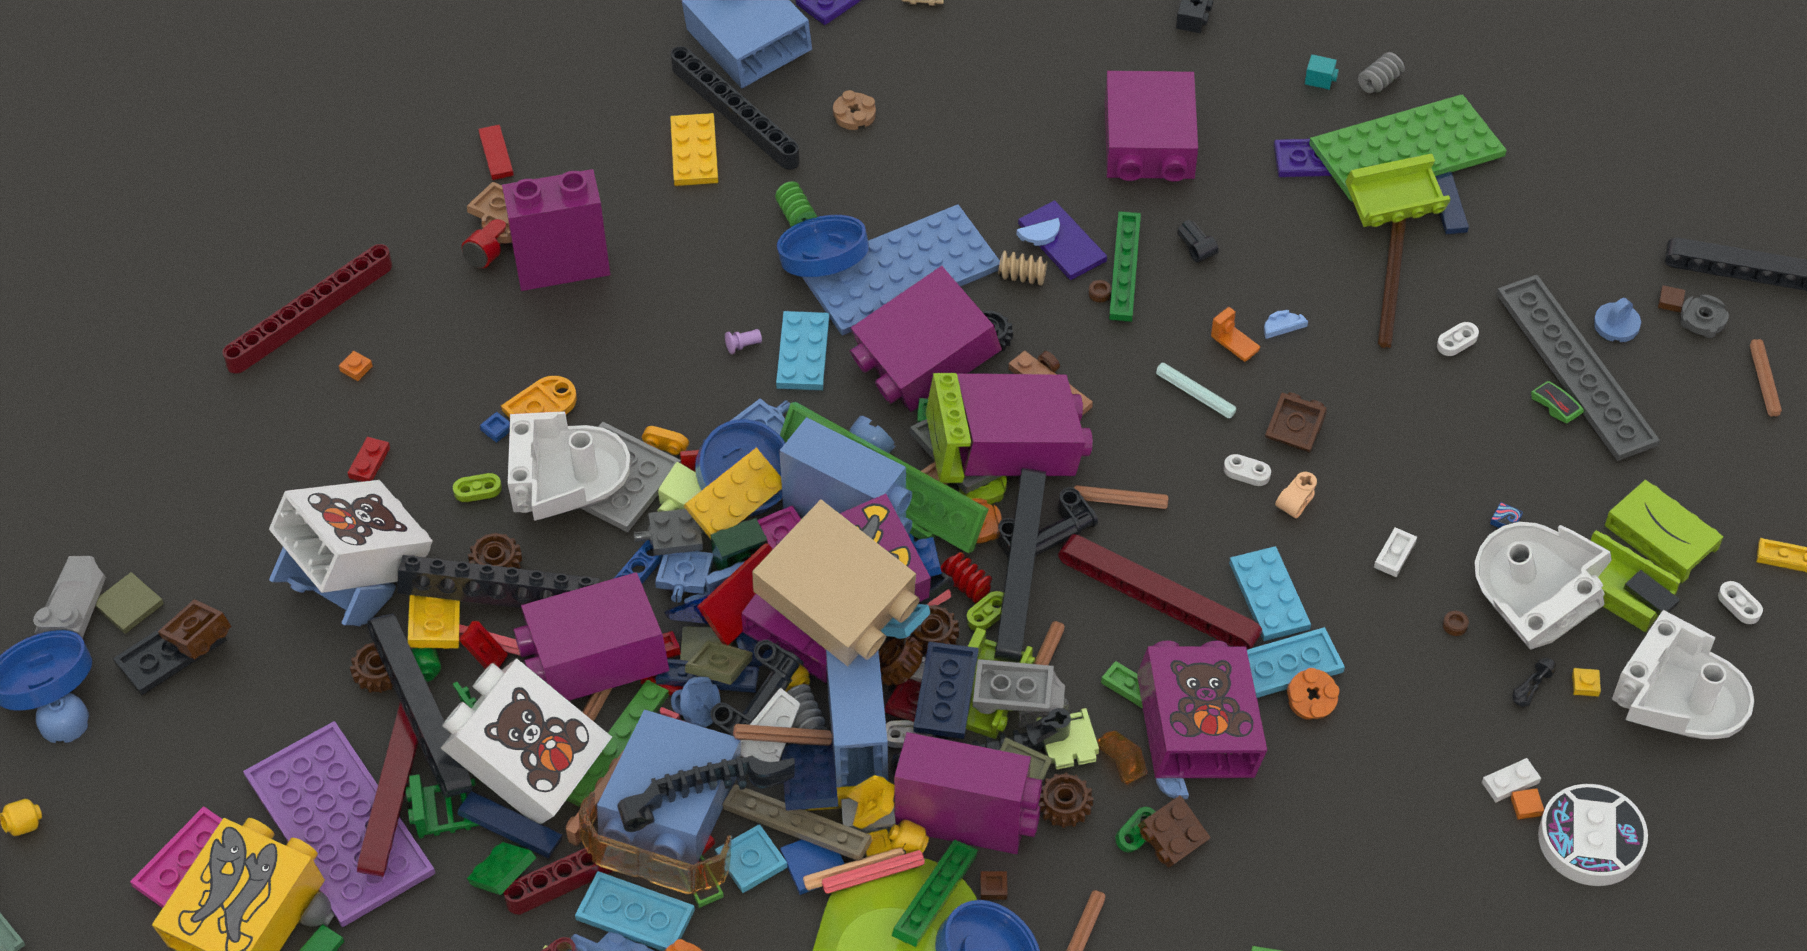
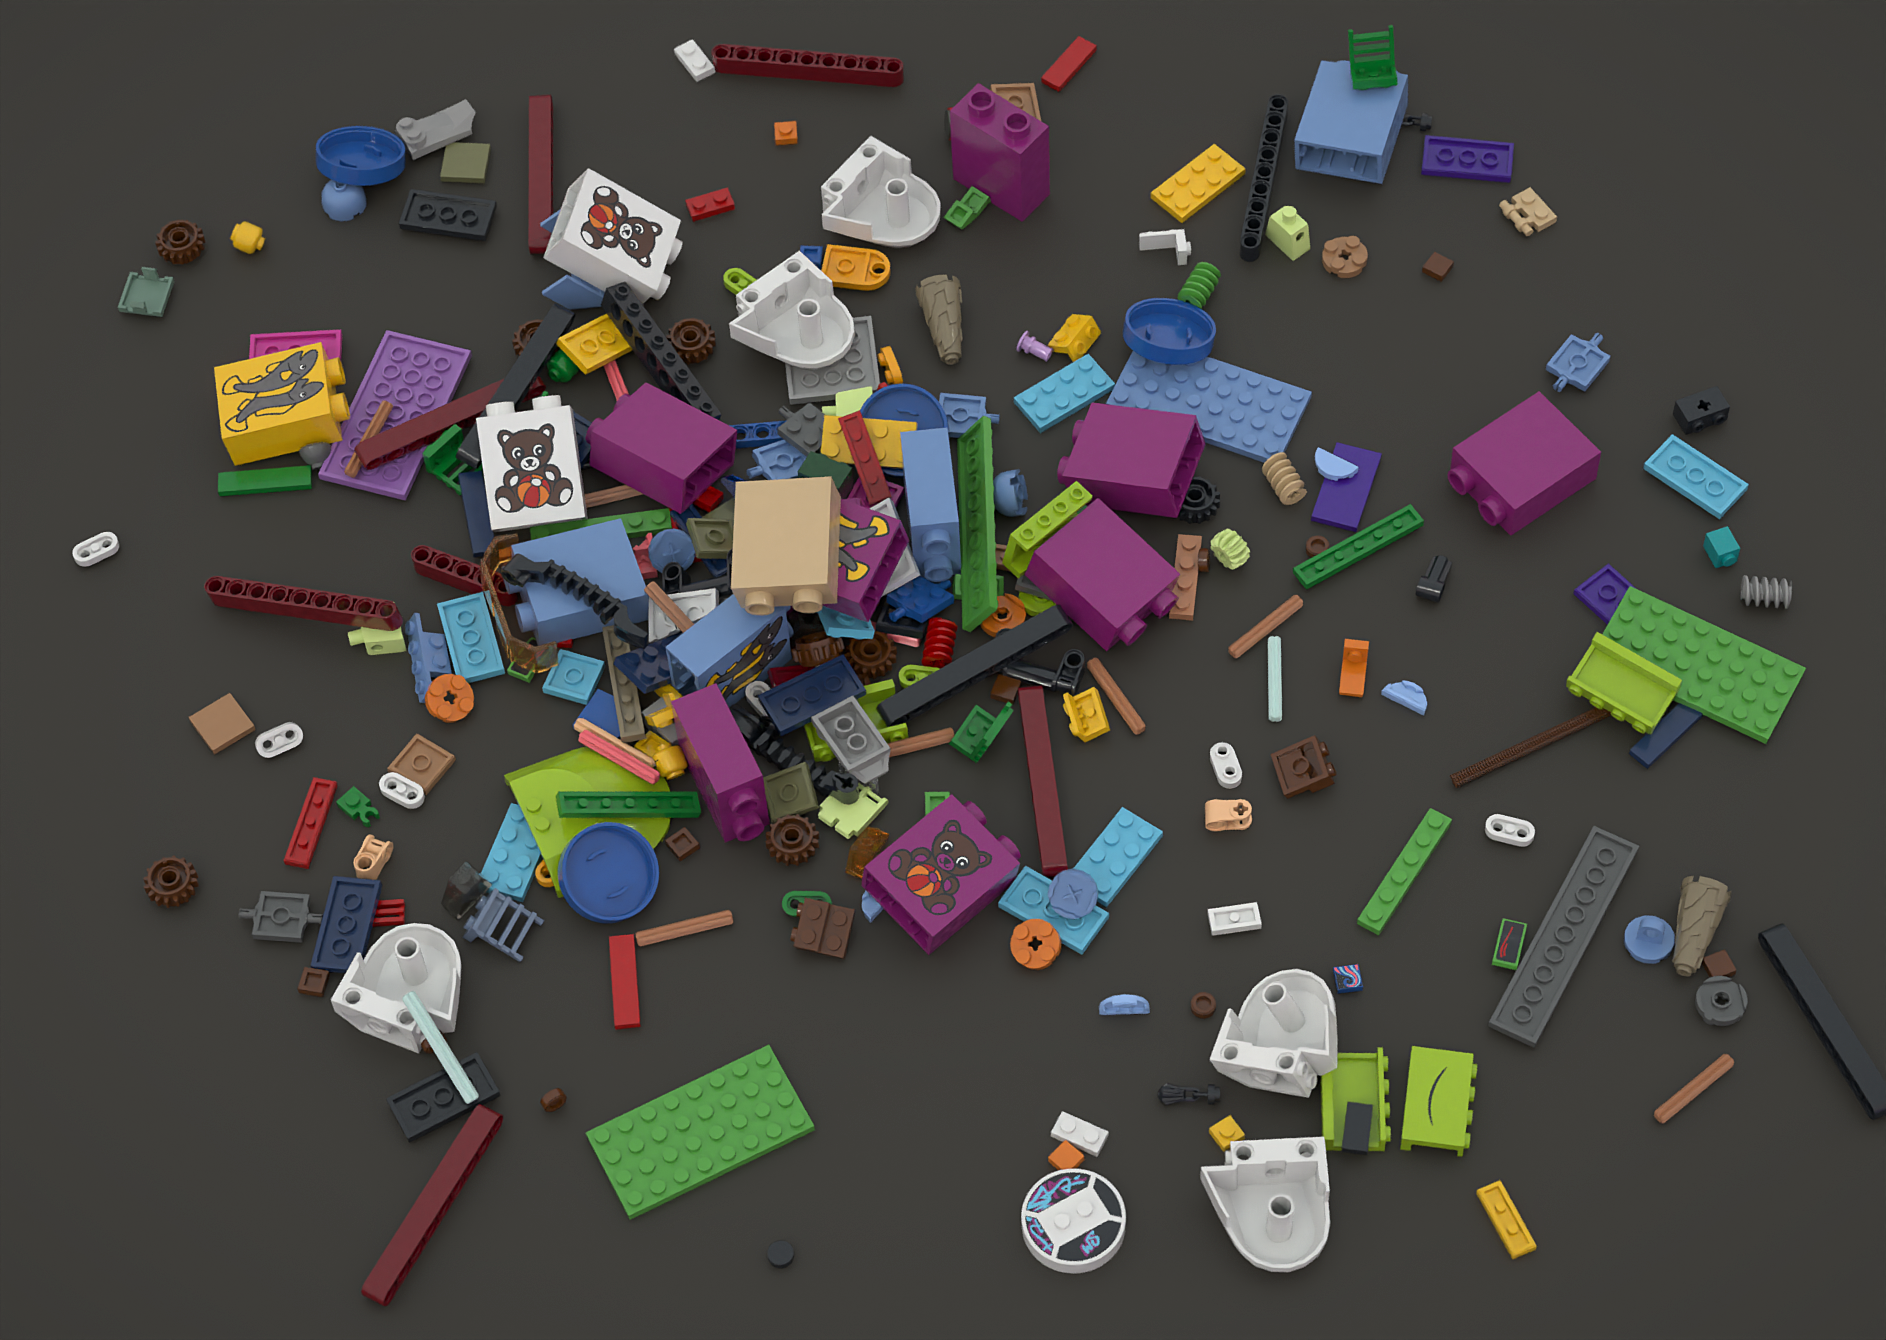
camera: 55 degrees right, 5 degrees up
reddish brown plate [158,599,232,659] -> none
red plate [459,621,508,669] -> none
green plate [467,842,536,895] -> none
white plate [1718,581,1763,624] -> none
none -> nougat axle [344,400,393,478]
none -> dark red beam [529,95,553,254]
none -> white plate [674,39,715,82]
none -> white animal [821,136,941,248]
none -> red tile [838,410,892,506]
none -> dark tan cone [915,275,963,365]
none -> bright green slope [944,186,991,230]
none -> green plate [949,702,1014,763]
none -> reddish brown tile [990,674,1021,705]
none -> yellow bracket [1048,314,1101,362]
none -> medium blue tile [1048,869,1098,919]
none -> yellow bracket [1063,687,1110,742]
none -> light blue tile [1099,994,1150,1015]
none -> white bracket [1139,229,1191,265]
none -> yellowish green gear [1210,528,1250,570]
none -> nougat axle [1228,595,1303,658]
none -> yellowish green torso [1265,206,1310,261]
none -> bright green plate [1357,808,1452,935]
none -> reddish brown tile [1422,252,1454,282]
none -> medium blue plate [1546,333,1610,392]
none -> medium azure plate [1643,434,1749,519]
none -> dark tan cone [1672,876,1732,976]

